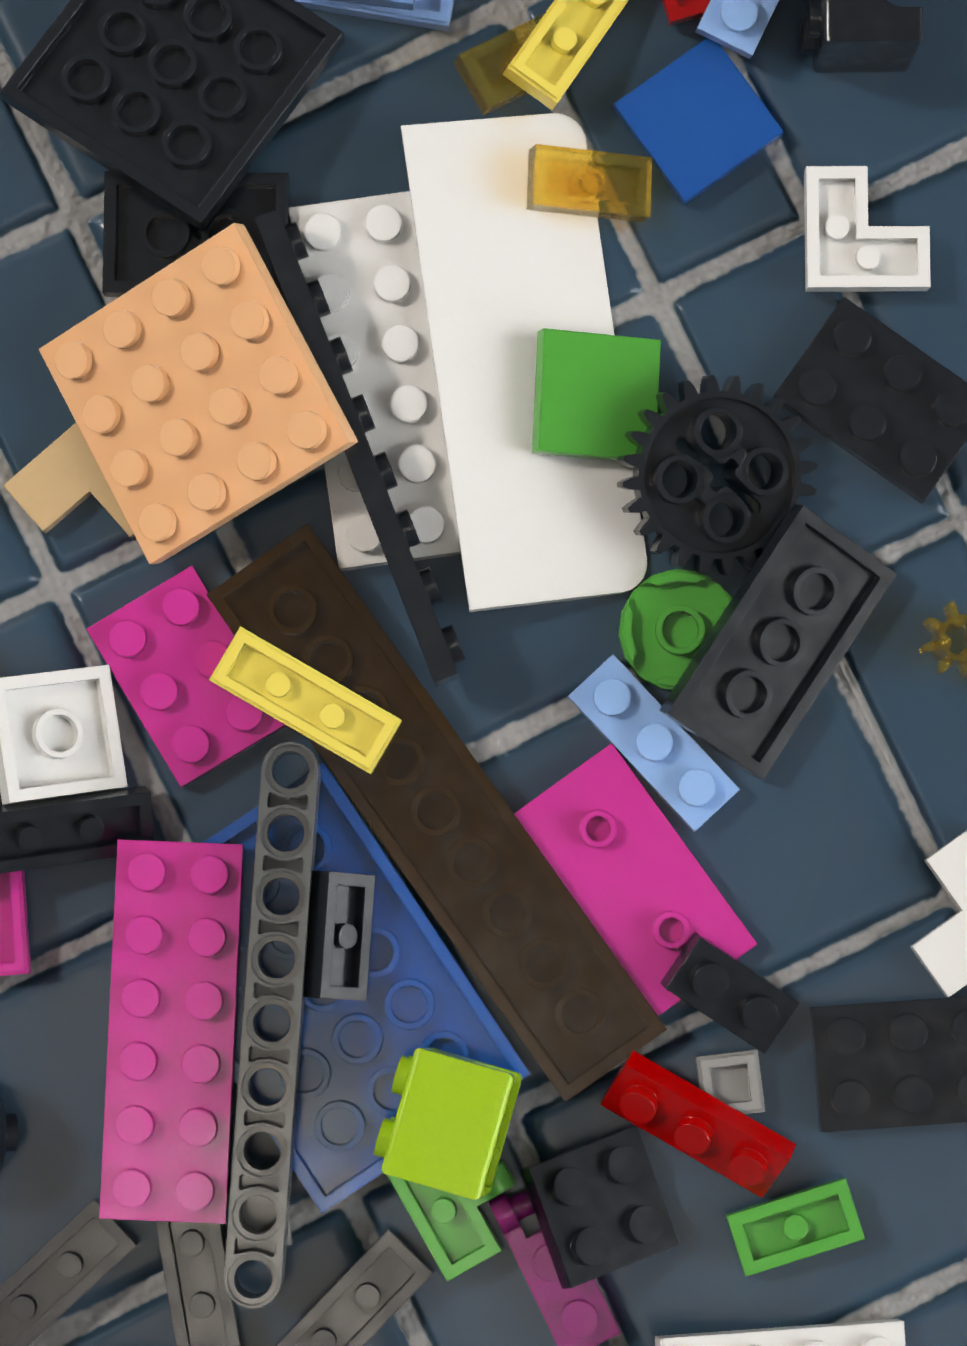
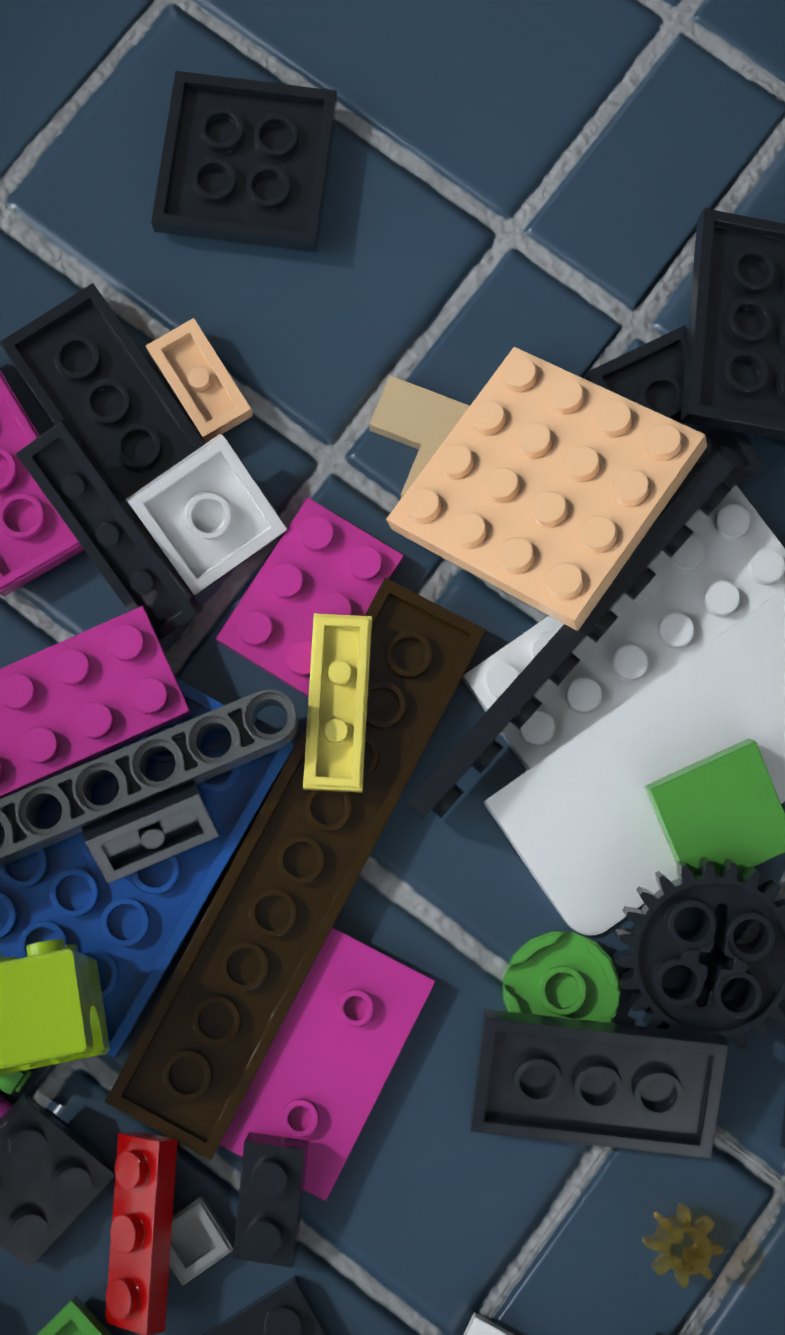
camera: 60 degrees right, 5 degrees down
light blue plate [567,654,740,832] -> none

